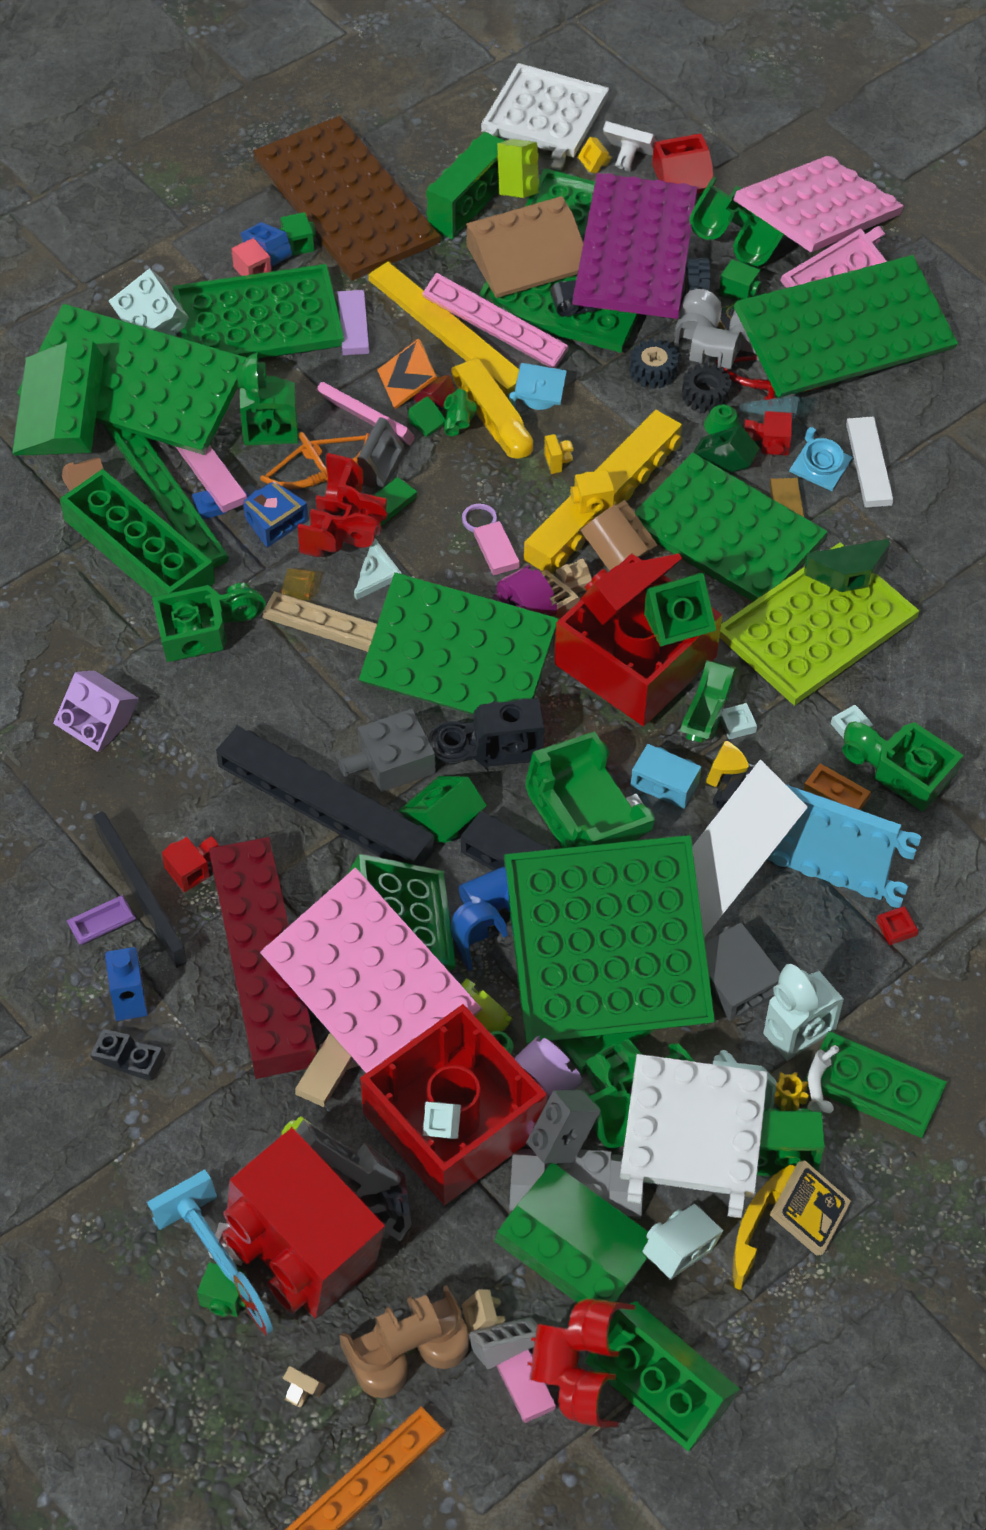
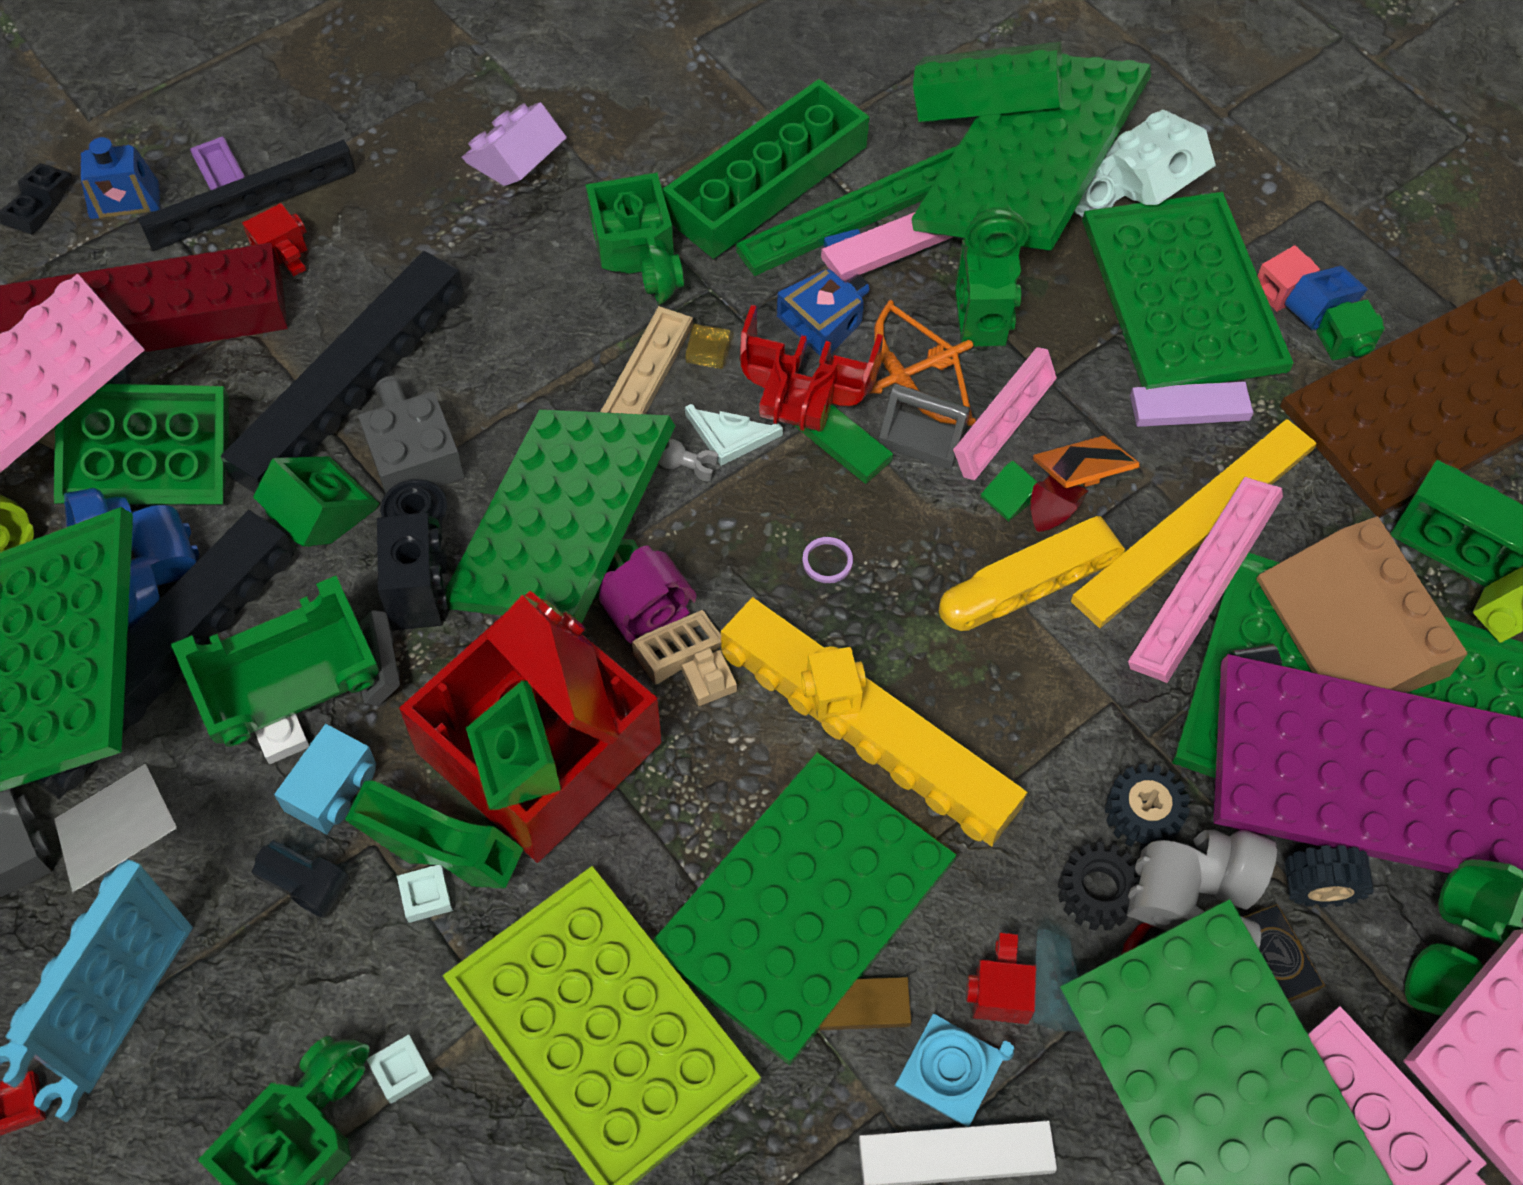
camera: 90 degrees right, 5 degrees up
nougat tile [62,457,103,491] -> none
green plate [444,389,477,436] -> none
bright pink tile [474,521,519,575] -> none
medium azure hat [509,363,567,410] -> none
yellow tile [544,434,573,474] -> none
medium nougat brick [580,500,657,571] -> none
dark green slope [693,425,760,472] -> none
green cone [704,405,741,435] -> none
yellow tile [706,741,749,787] -> none
green brick [719,259,762,301] -> none
orange plate [803,763,871,810] -> none
dark green slope [804,539,890,592] -> none

